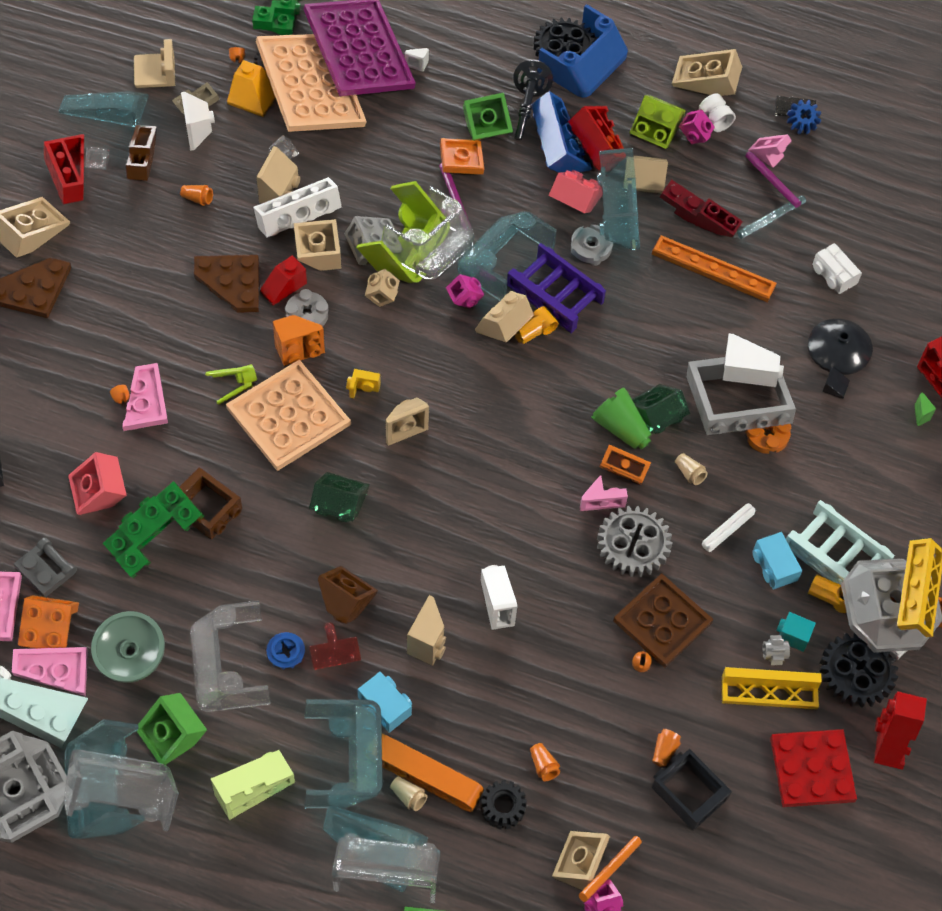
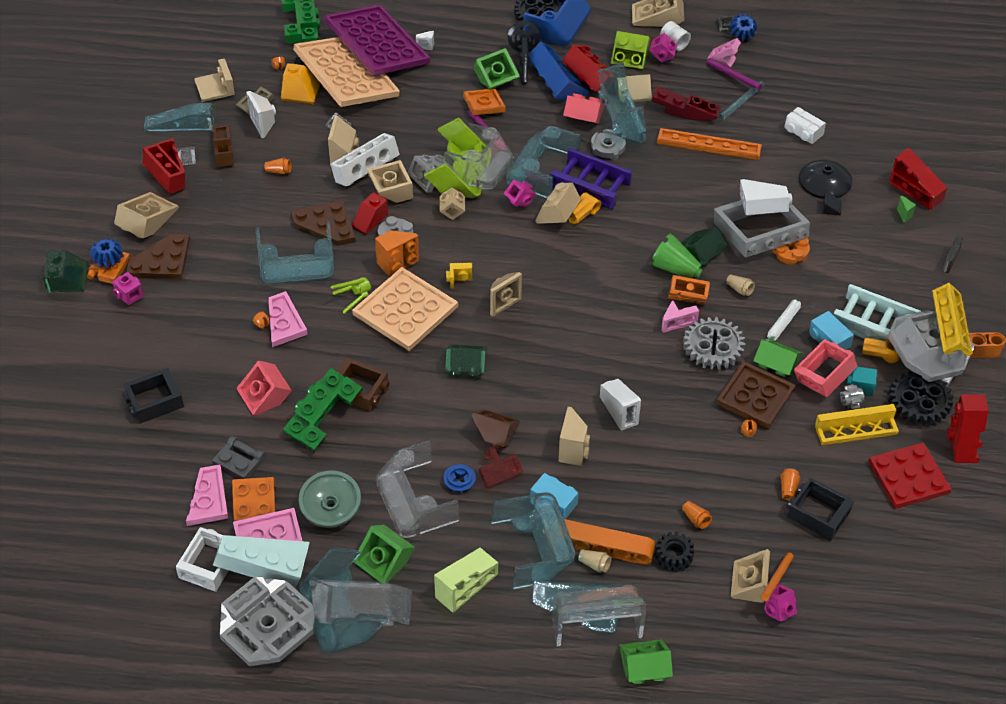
camera: 10 degrees left, 10 degrees down
none -> clear light blue windscreen [256,219,334,283]
none -> bright green slope [754,339,804,377]
none -> coral window [794,339,858,397]

